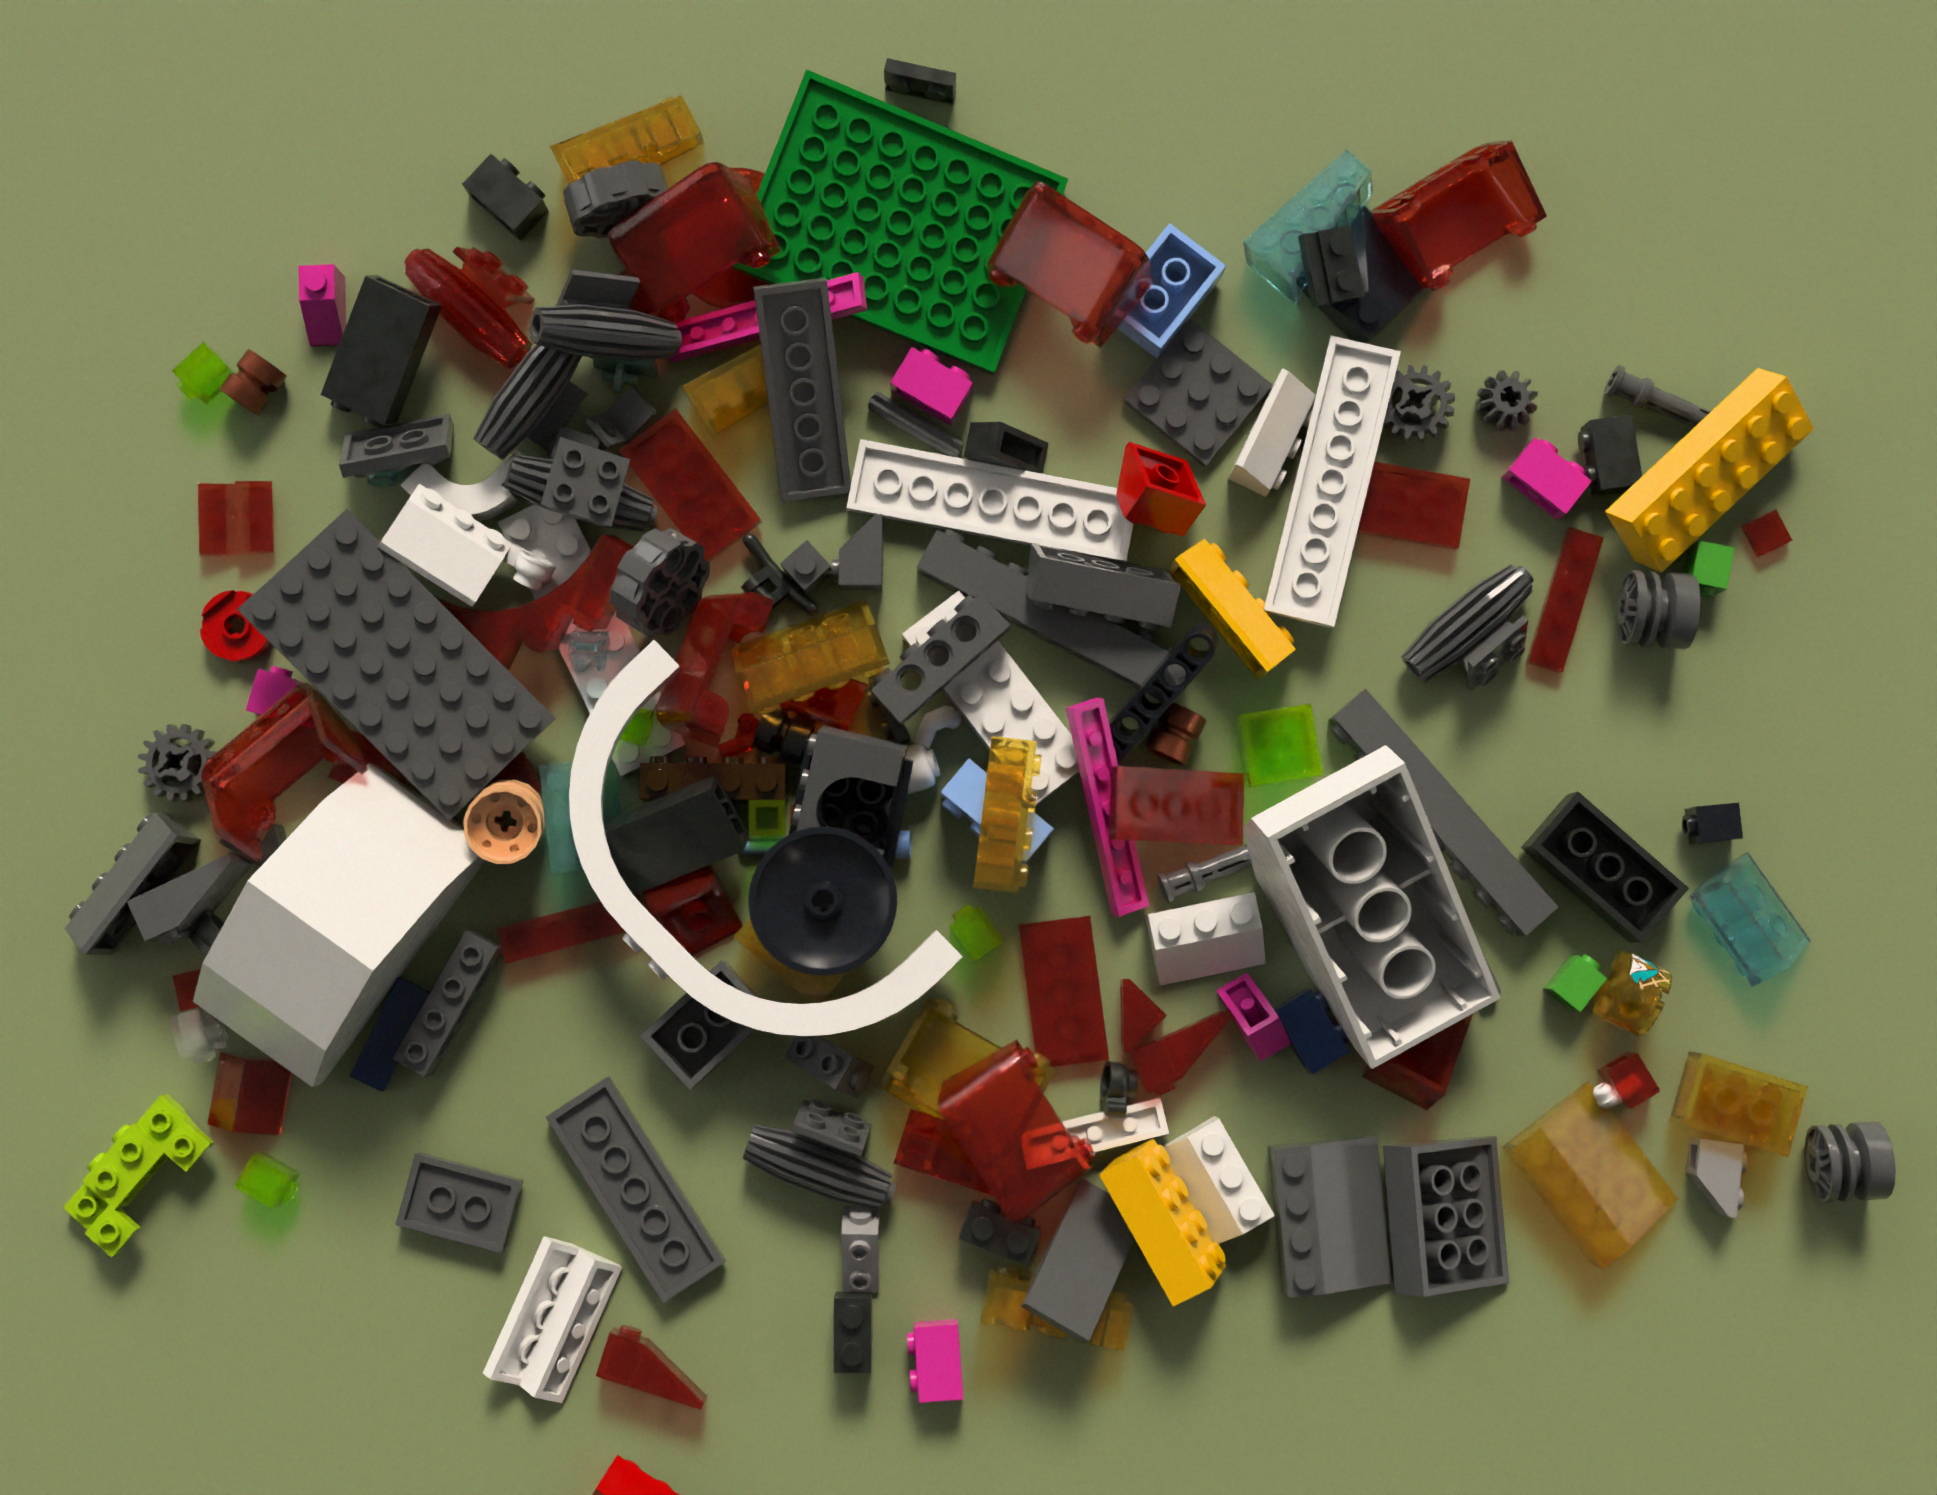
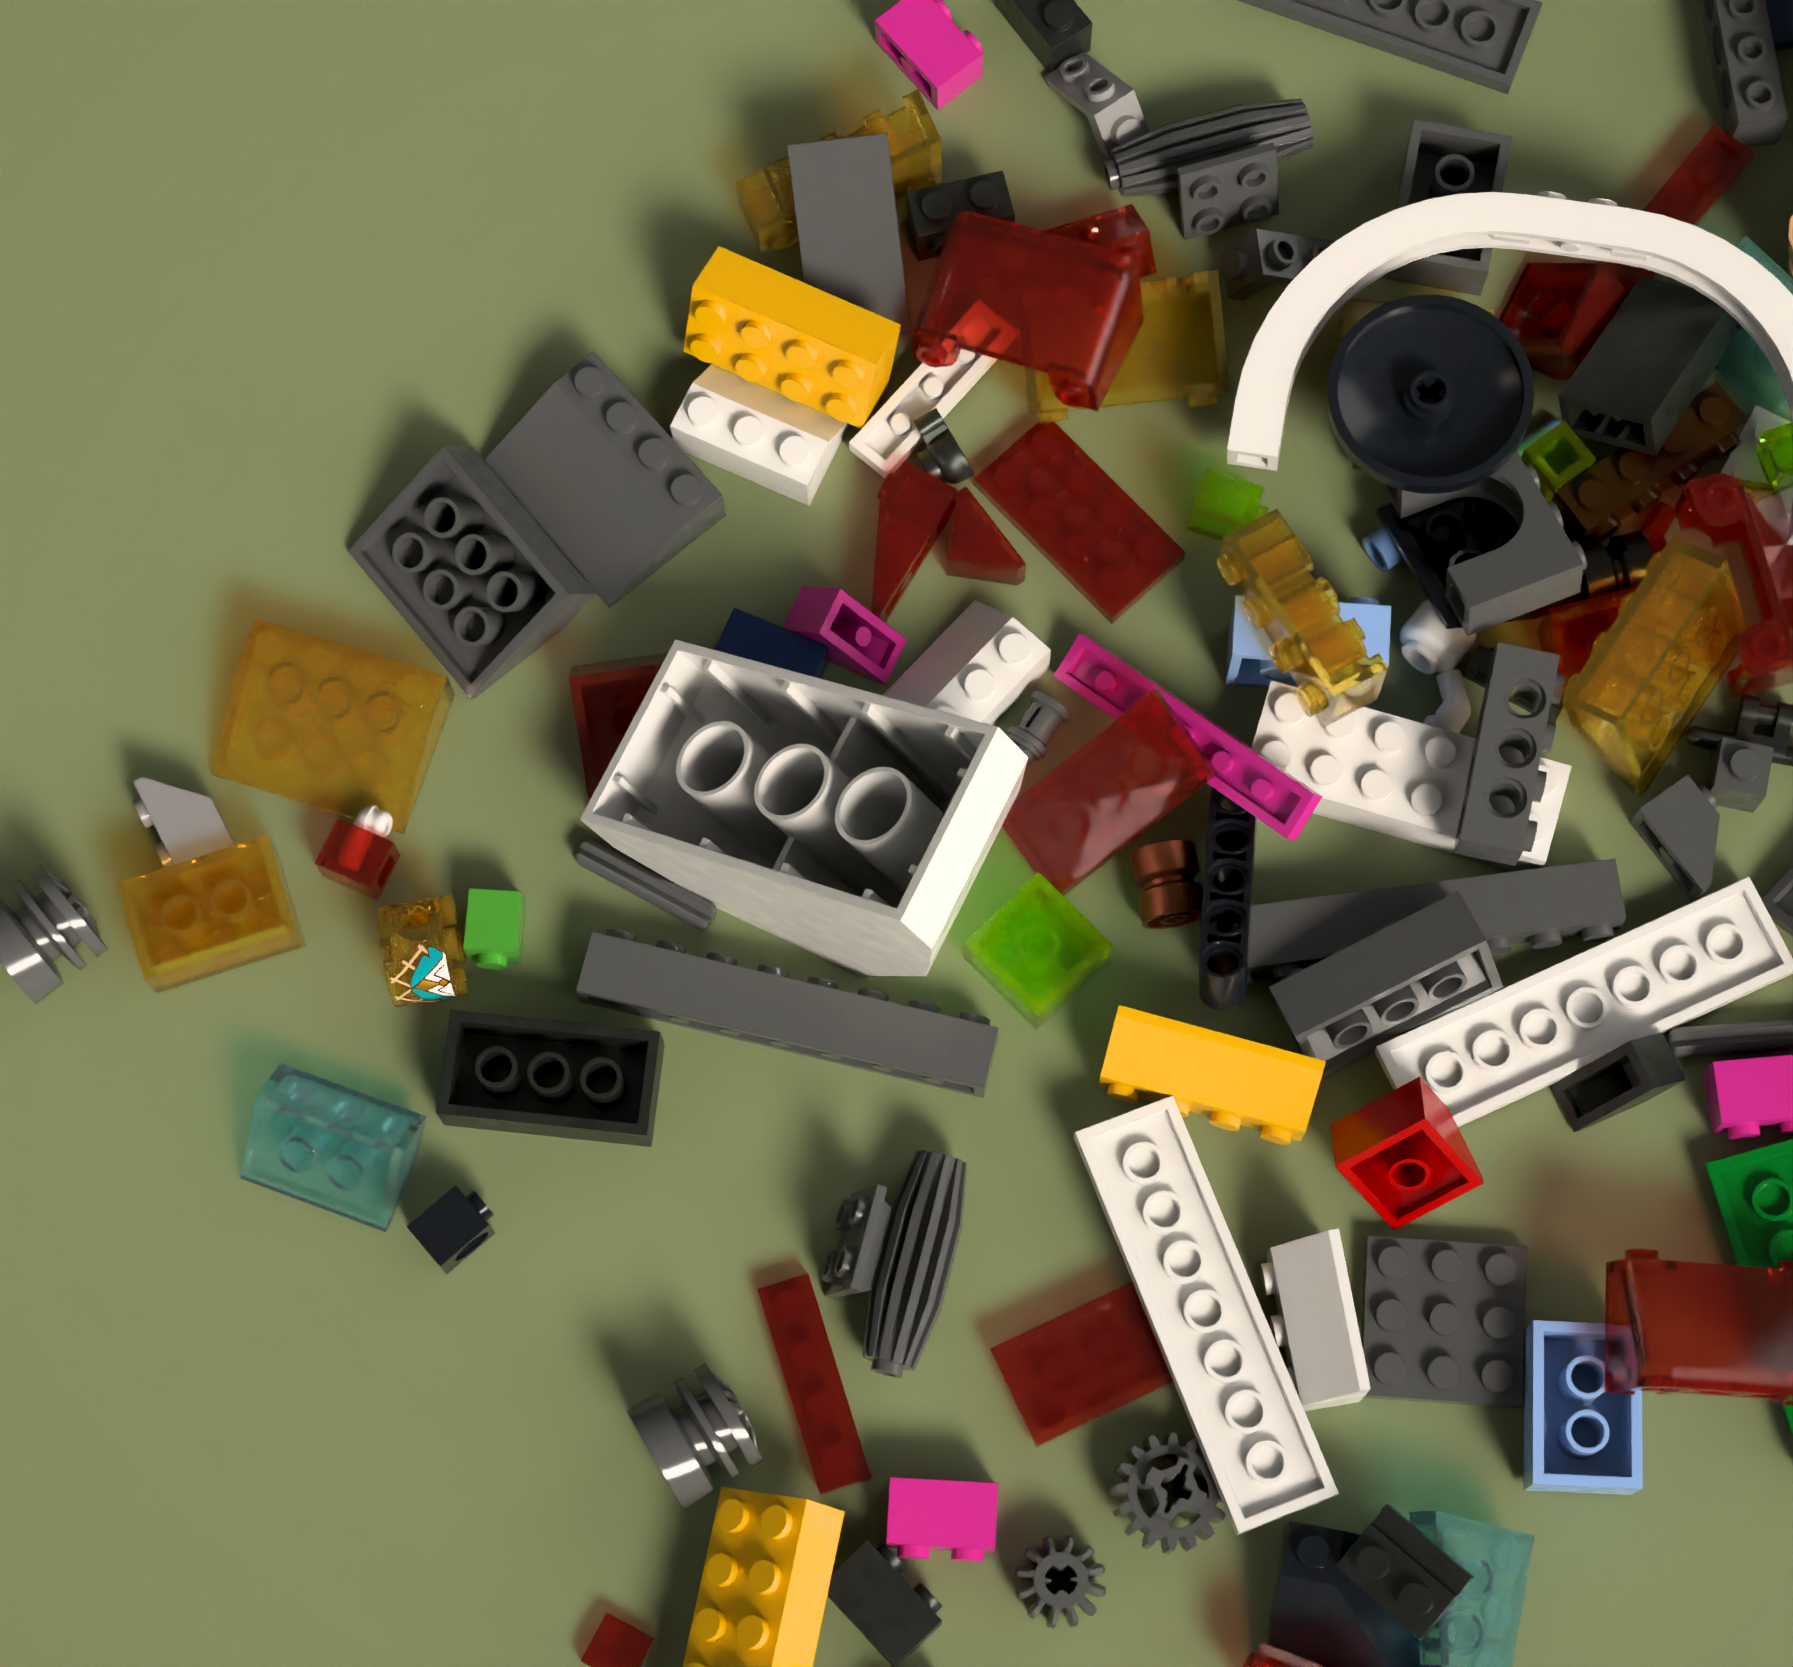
camera: 150 degrees right, 10 degrees down
bright green brick [1684,540,1735,598] -> none

